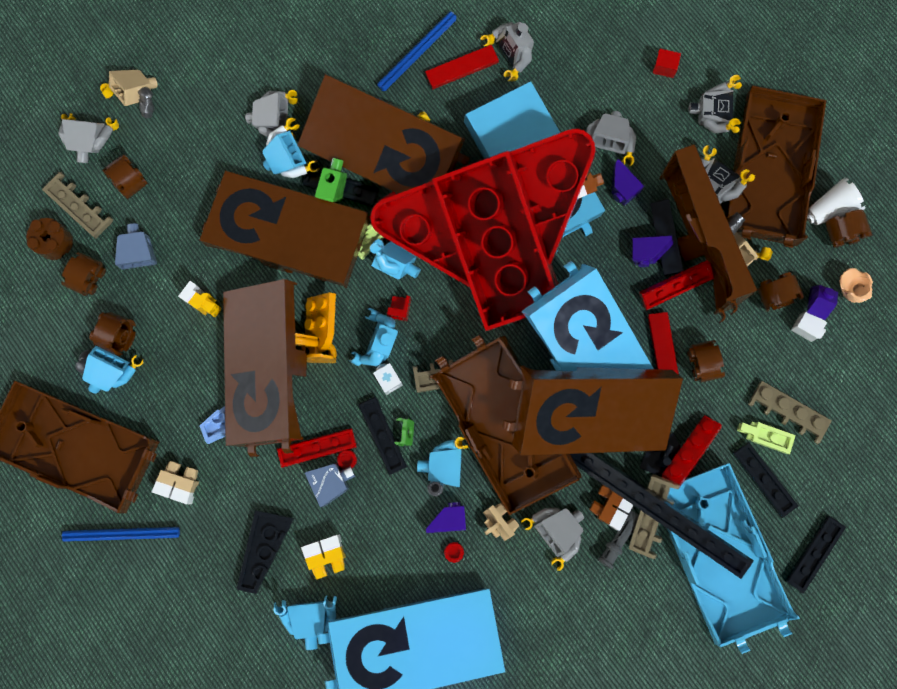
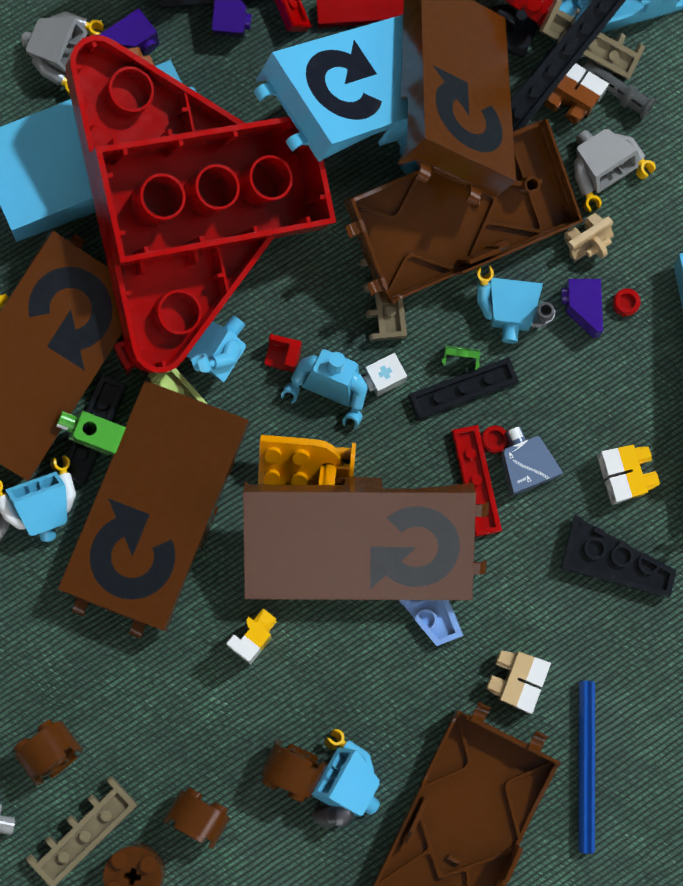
camera: 95 degrees left, 0 degrees up
sand blue torso [115,223,157,270] -> none

